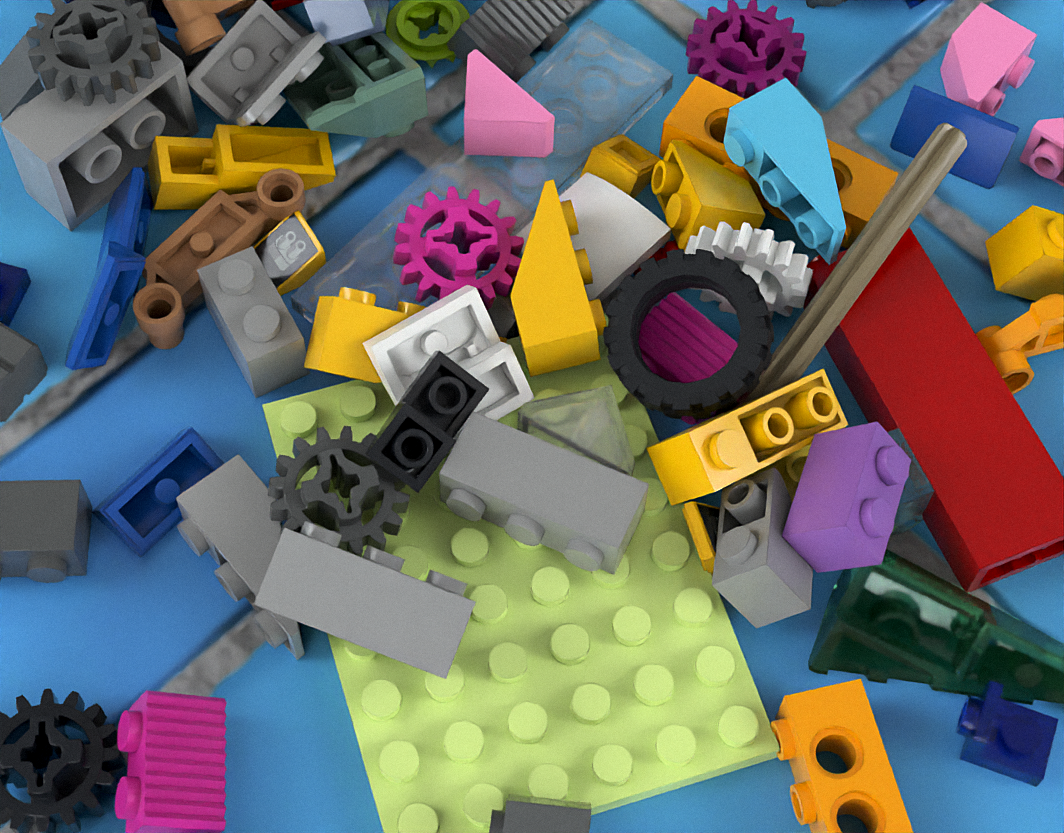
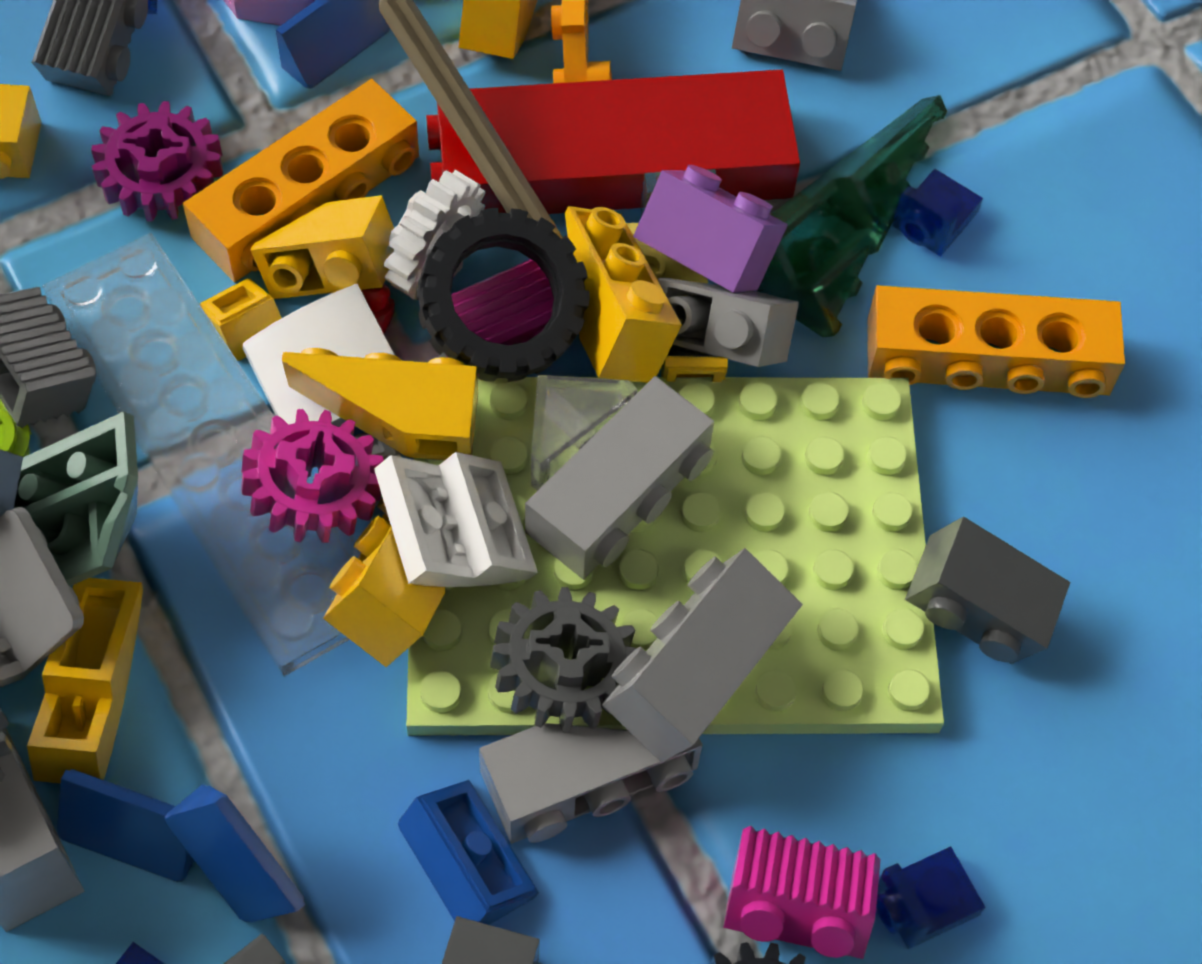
camera: 75 degrees left, 0 degrees up
medium nougat plate [133,168,306,349] -> none
light grey brick [197,246,310,398] -> none
slope [253,210,328,296] -> none
black slope [365,351,489,493] -> none
bright pink slope [464,49,555,158] -> none
medium azure slope [723,78,846,265] -> none

